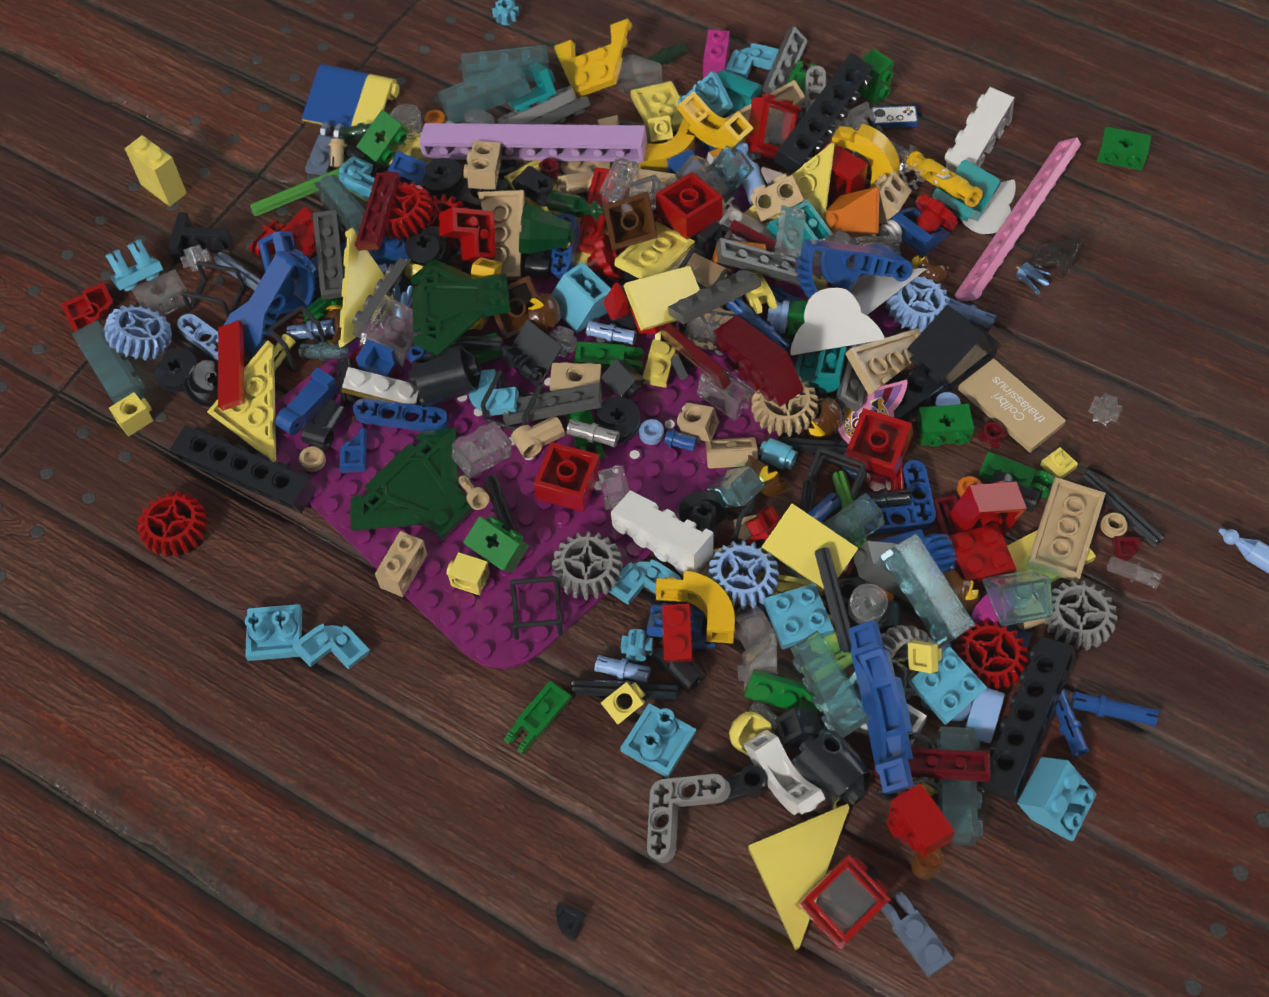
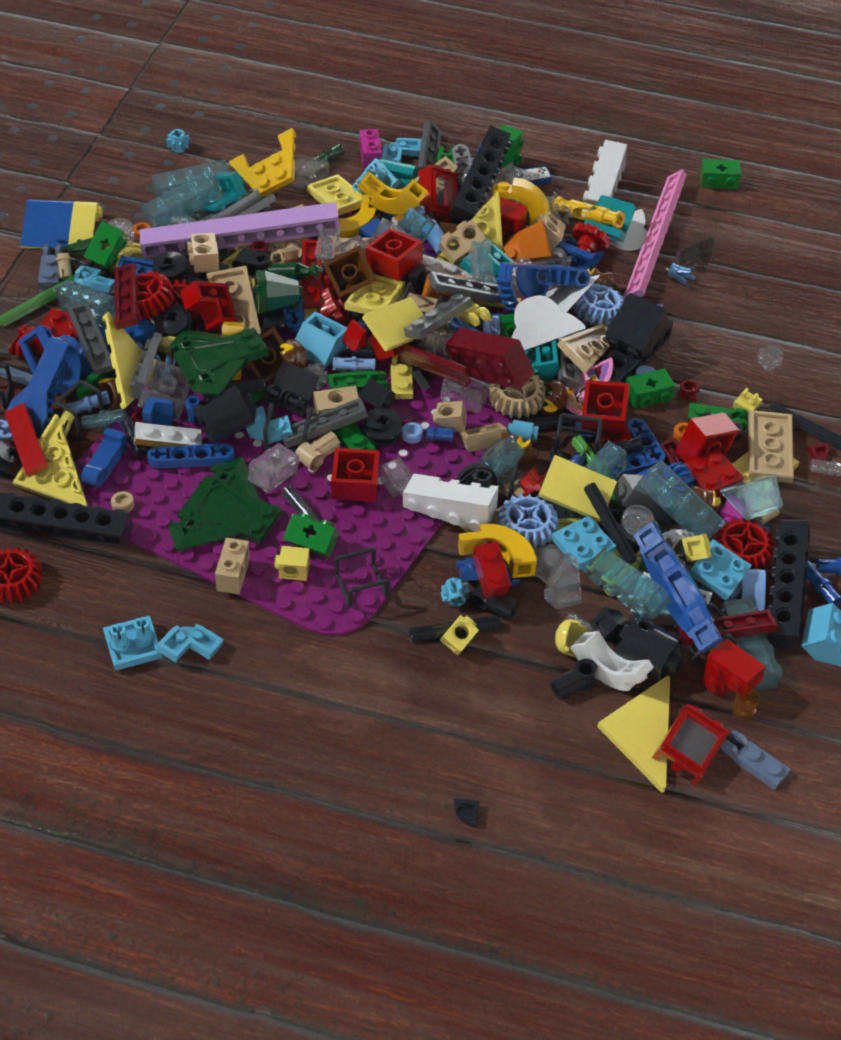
camera: 20 degrees left, 10 degrees down
black piece [301,400,345,450] -> none
blue tile [339,428,367,473] -> none
tan piece [458,475,489,510] -> none
green hinge [504,680,572,755] -> none
light grey gear [552,531,623,601] -> none
light grey pin [567,419,620,447] -> none
light blue pin [594,655,651,682] -> none
medium azure plate [608,559,681,605] -> none
medium azure plate [620,703,696,778] -> none
light yellow brick [644,115,673,144] -> none
light grey beam [647,774,731,863] -> none
dark red tile [730,219,776,252] -> none
green hinge [744,669,825,715] -> none
tan tile [958,358,1066,453] -> none
light grey gear [1043,580,1117,651] -> none
tan plate [1100,513,1127,538] -> none

